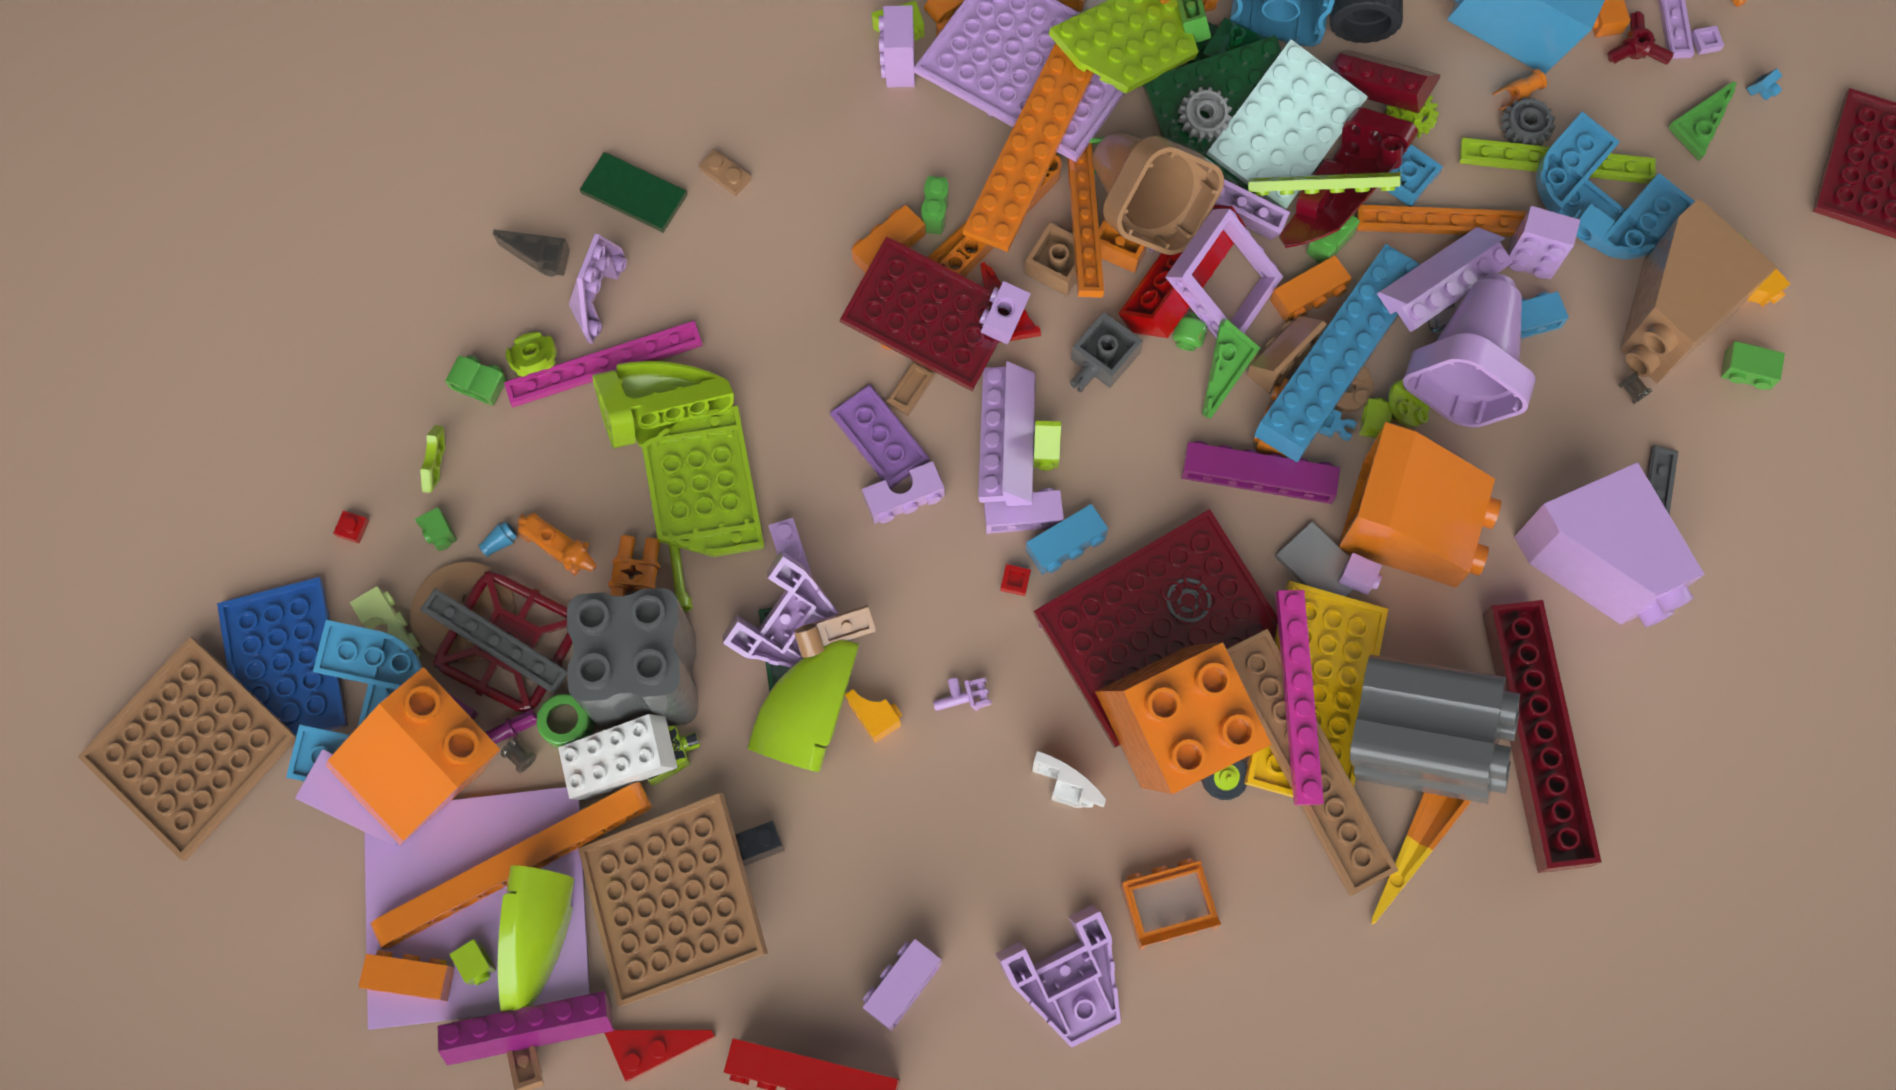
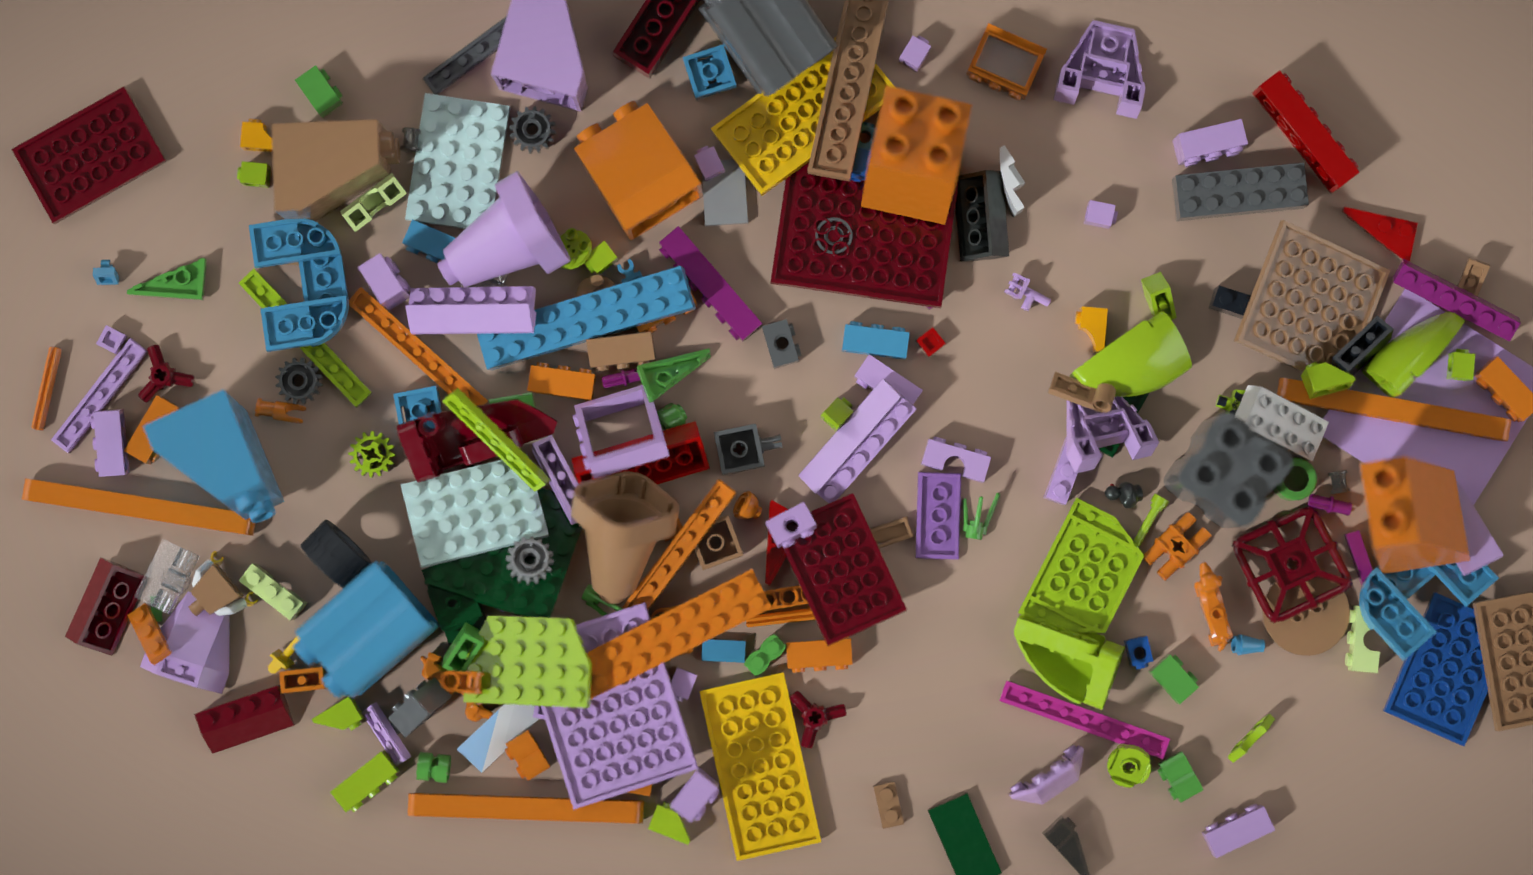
camera: 140 degrees left, 15 degrees up
red plate [333,511,369,544] -> none
bright green brick [415,507,457,551] -> none
dark grey tile [420,588,568,695] -> none
dark pink plate [1275,590,1324,806] -> none
dark red slope [1330,51,1440,113] -> none
dark azure brick [1573,204,1615,248] -> none
none -> yellowish green arch [340,173,407,232]
none -> light aqua plate [405,93,510,229]
none -> dark grey gear [509,106,556,154]
none -> magenta axle [602,368,641,388]
none -> lavender brick [671,667,697,702]
none -> dark azure brick [682,44,737,100]
none -> yellow plate [699,672,821,861]
none -> dark azure tile [701,639,746,663]
none -> orange brick [733,491,762,520]
none -> dark grey brick [762,319,802,369]
none -> dark red bush [790,690,847,749]
none -> lavender brick [899,36,931,72]
none -> pearl dark grey slope [956,170,1009,262]
none -> bright green plant [962,493,1000,540]
none -> lavender brick [1084,200,1118,229]
none -> pearl dark grey animal [1105,482,1143,508]
none -> blue brick [1124,636,1153,669]
none -> lime slope [1141,272,1177,320]
none -> bright green brick [1148,654,1199,704]
none -> dark grey brick [1172,163,1309,221]
none -> lavender brick [1202,803,1275,858]
none -> lime slope [1301,362,1355,399]
none -> black brick [1331,315,1394,376]

